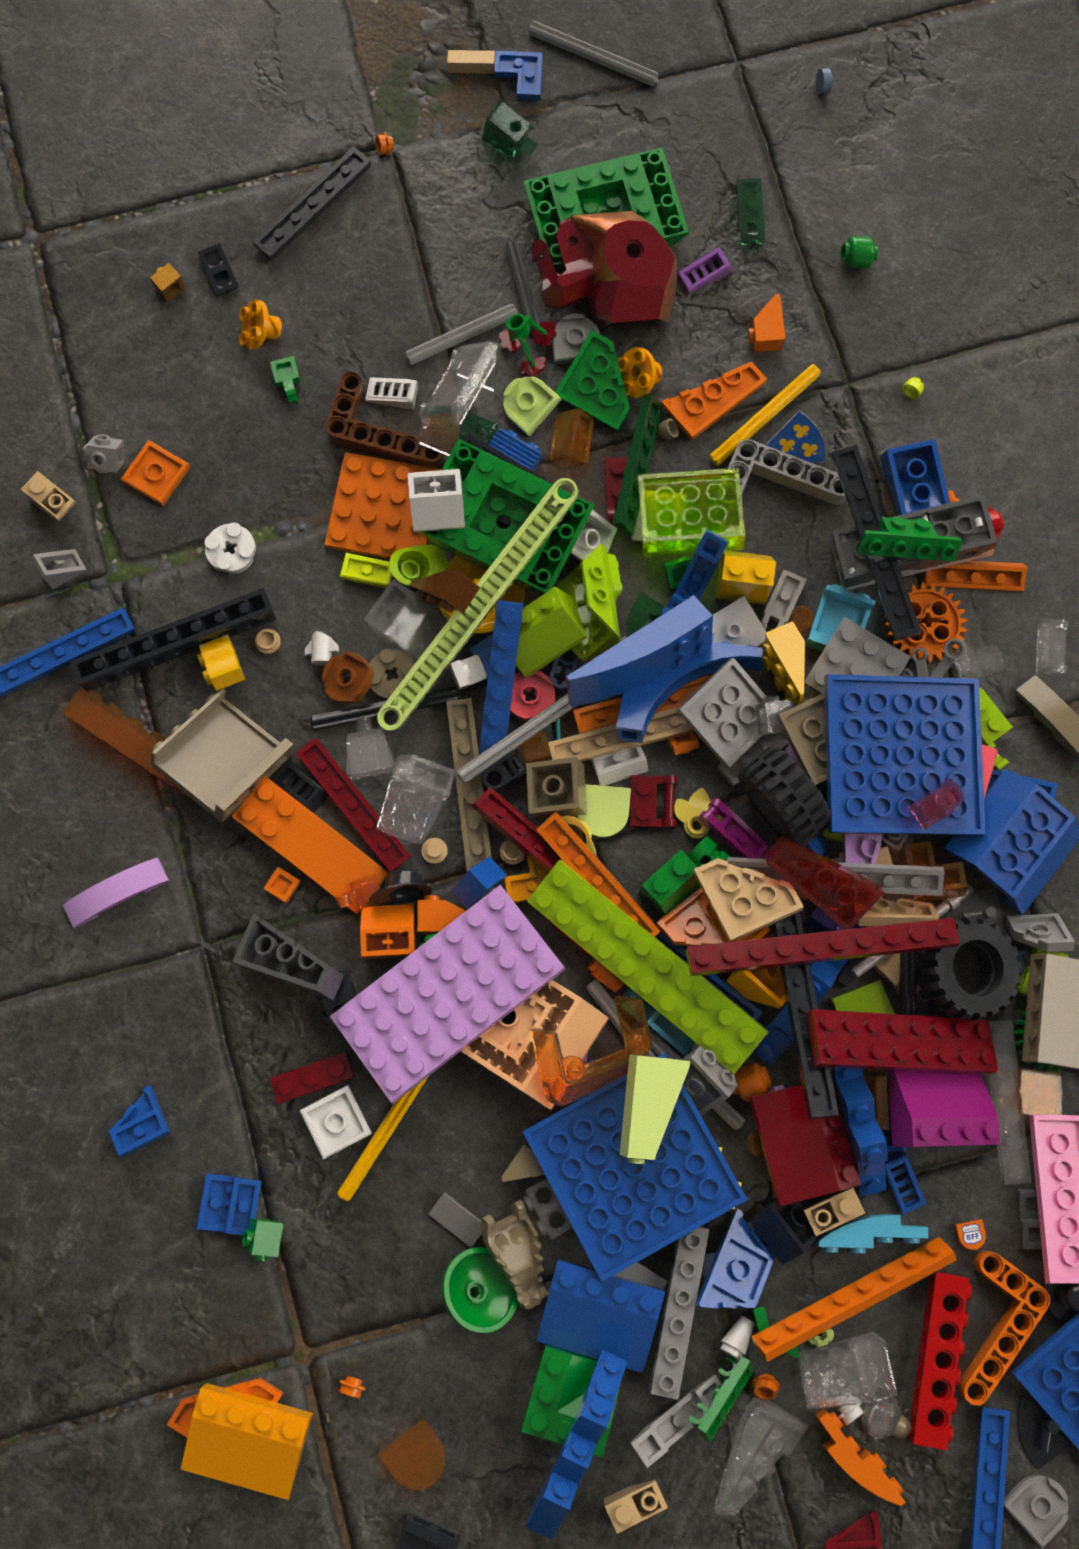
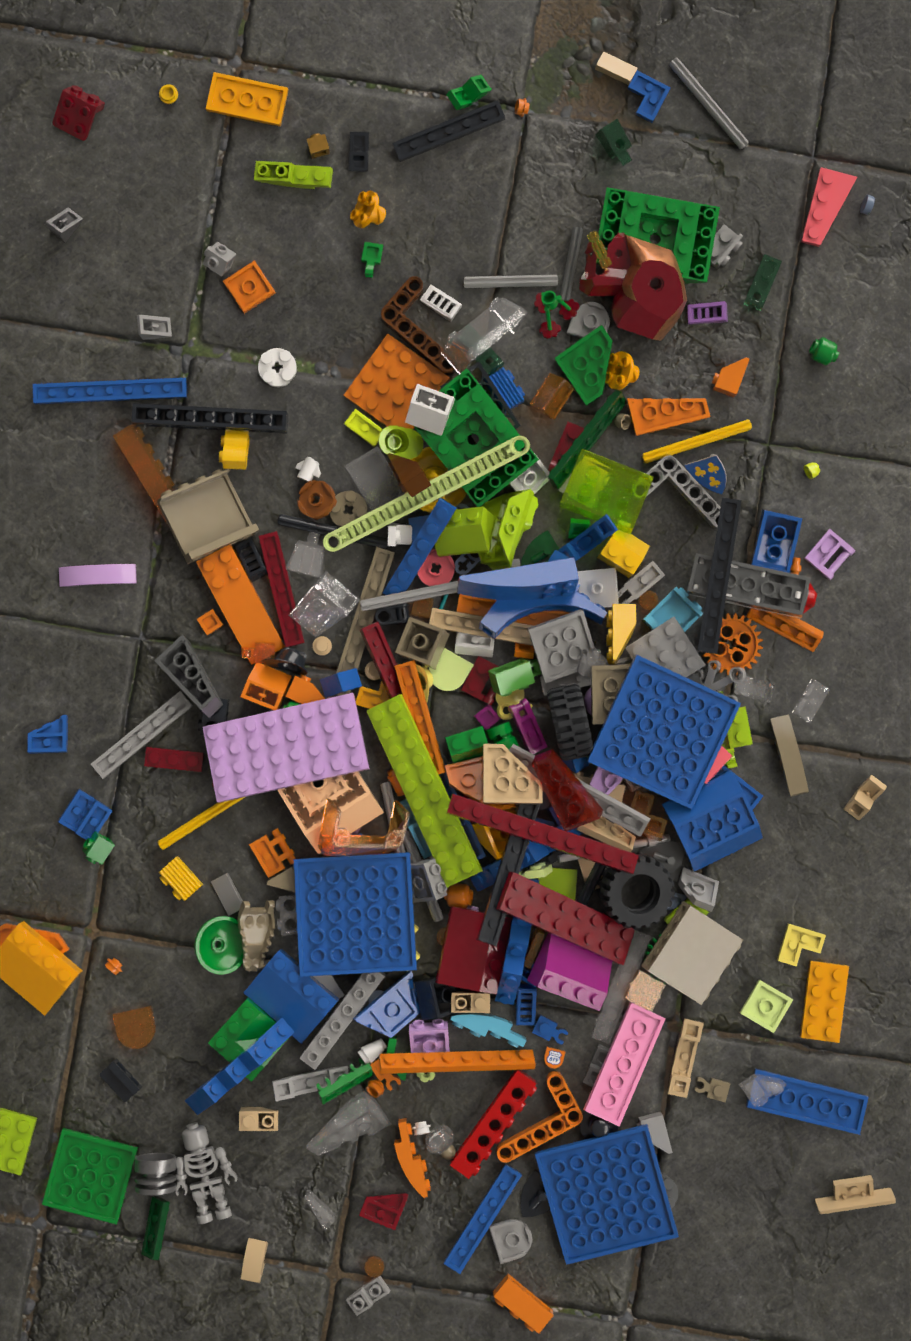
camera: 20 degrees right, 10 degrees up
tan slope [21,471,76,521] -> none
tan plate [255,629,281,654] -> none
white plate [300,1085,372,1159] -> none
yellowish green tile [503,377,562,437] -> none
yellowish green slope [620,1054,690,1164] -> none
clear slope [798,1332,898,1410] -> none
green bracket [858,517,962,562] -> none
clear pink slope [909,778,965,830] -> none
none -> light grey plate [91,691,193,779]
none -> yellow brick [159,856,203,901]
none -> light orange plate [206,72,289,127]
none -> orange plate [249,828,296,878]
none -> lime slope [254,161,333,189]
none -> orange plate [370,1058,401,1091]
none -> lavender plate [409,1019,450,1053]
none -> green slope [446,75,492,110]
none -> magenta tile [474,704,501,730]
none -> bright green brick [488,658,541,696]
none -> yellowish green plate [519,862,553,879]
none -> blue plate [532,1014,568,1044]
none -> clear yellow axle [587,231,612,268]
none -> light grey bracket [710,224,743,269]
none -> coral wing [801,167,857,247]
none -> lavender plate [804,529,855,580]

